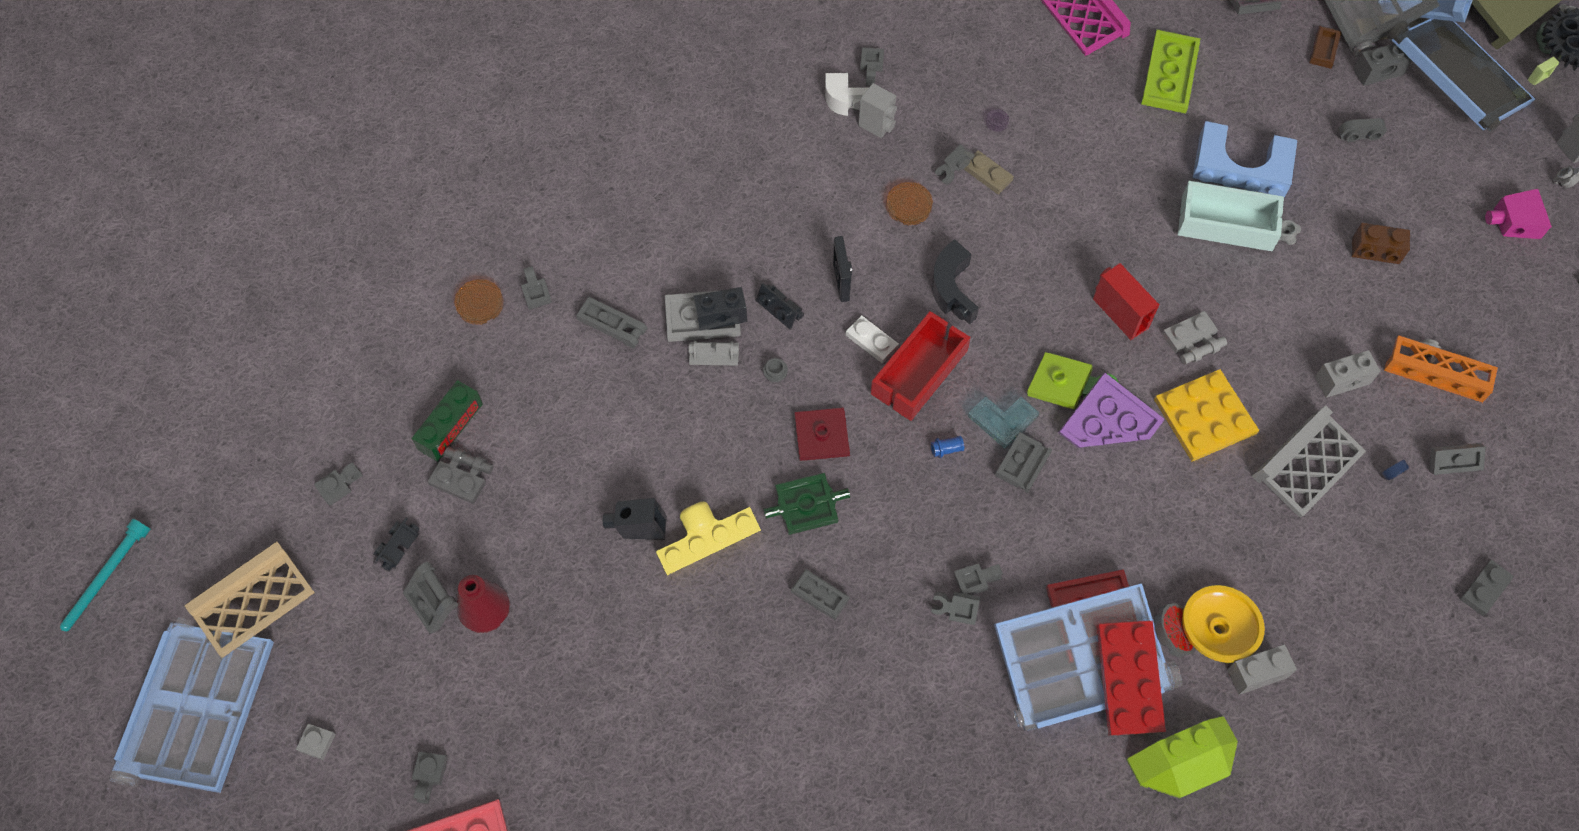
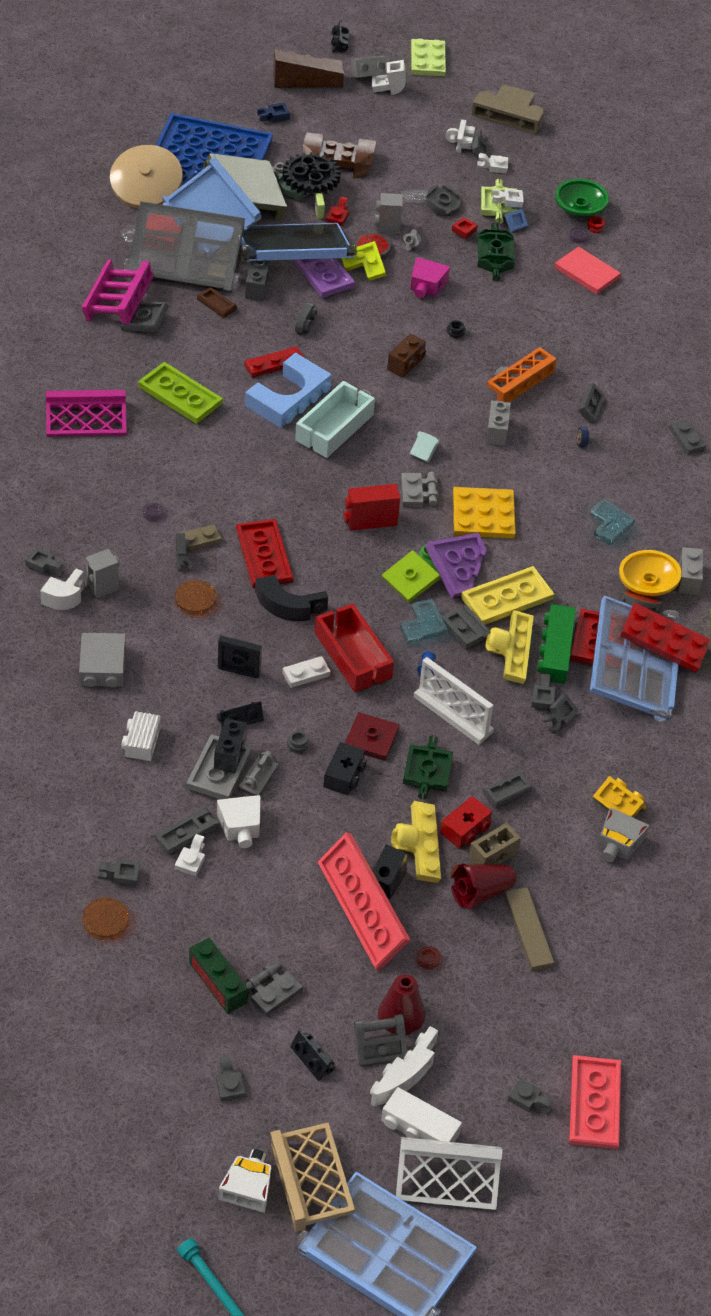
camera: 70 degrees left, 15 degrees down
light grey fence [1252,405,1366,518] -> none
none -> light grey brick [79,633,125,688]
none -> white brick [121,711,161,761]
none -> white plate [175,834,205,876]
none -> white torso [217,795,260,848]
none -> white torso [219,1149,271,1213]
none -> red tile [236,519,293,588]
none -> red plate [244,346,304,378]
none -> medium lavender plate [295,258,355,298]
none -> coral tile [318,832,410,970]
none -> black brick [323,742,367,795]
none -> red plate [325,196,349,227]
none -> neon yellow plate [342,241,387,281]
none -> tile [354,233,391,260]
none -> white slope [370,1026,438,1107]
none -> white brick [381,1087,462,1142]
none -> white fence [396,1137,502,1210]
none -> light aqua tile [410,431,440,463]
none -> white fence [414,657,494,745]
none -> clear red tile [417,946,441,970]
none -> red brick [440,796,492,849]
none -> black plate [447,320,466,337]
none -> dark red cone [450,863,516,910]
none -> light yellow plate [461,566,554,625]
none -> dark tan brick [469,823,521,865]
none -> light yellow plate [486,610,534,684]
none -> dark tan tile [504,887,554,971]
none -> green brick [537,604,576,684]
none -> clear light blue plate [590,498,635,545]
none -> yellow bracket [593,776,647,818]
none -> light grey torso [598,807,649,862]

